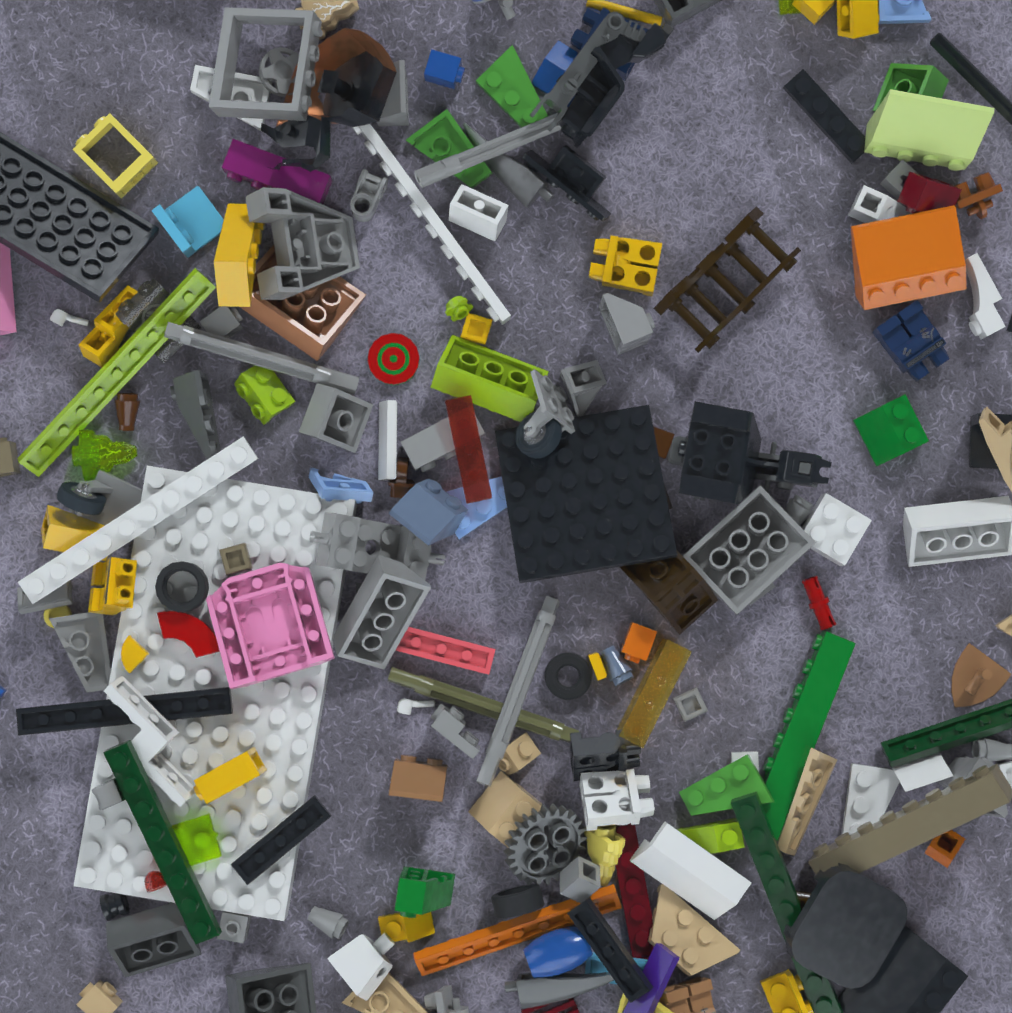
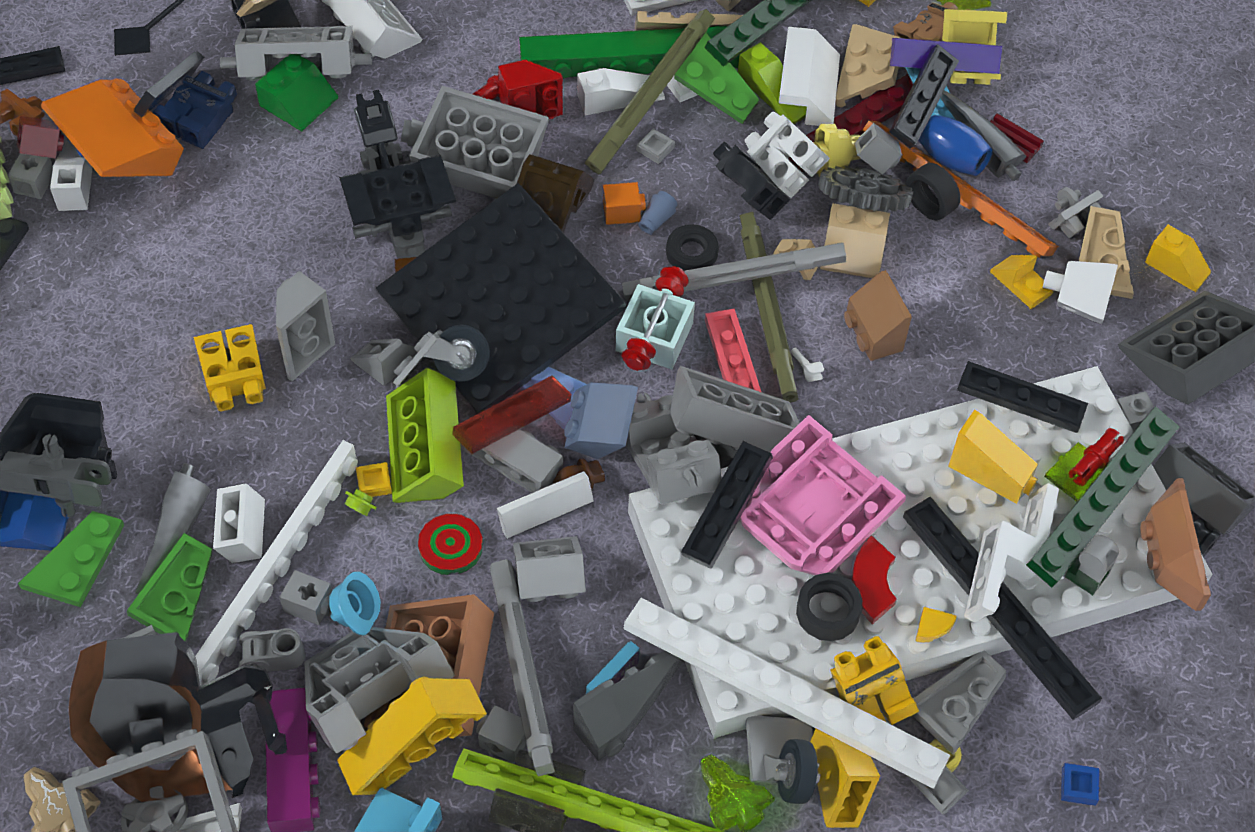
camera: 120 degrees left, 30 degrees down
reddish brown cone [114,393,140,431] -> none
clear red hinge [144,871,167,893] -> none
dark tan tile [219,543,253,576] -> none
lime bracket [234,365,296,425] -> none
light grey cone [308,906,349,939] -> none
light blue wing [309,468,373,504] -> none
green wedge [394,866,455,918] -> none
light grey piece [414,108,568,188] -> none
blue brick [424,49,465,90] -> none
light grey plate [430,704,480,759] -> none
black bracket [522,145,611,221] -> none
yellow tile [588,652,607,681] -> none
clear yellow fence [616,638,692,748] -> none
dark brown fence [653,207,801,353] -> none
white brick [802,493,872,566] -> none
white slope [965,253,1006,340] -> none
none -> black tile [134,51,205,117]
none -> light grey brick [220,26,372,81]
none -> light grey brick [279,570,332,625]
none -> medium azure piece [329,572,381,636]
none -> red slope [498,60,563,119]
none -> white slope [577,68,665,116]
none -> olive piece [585,9,716,174]
none -> medium azure tile [586,641,640,694]
none -> light aqua brick [615,266,695,371]
none -> black tile [681,441,773,569]
none -> red pin [1068,428,1124,486]
none -> nougat wedge [1140,478,1211,611]

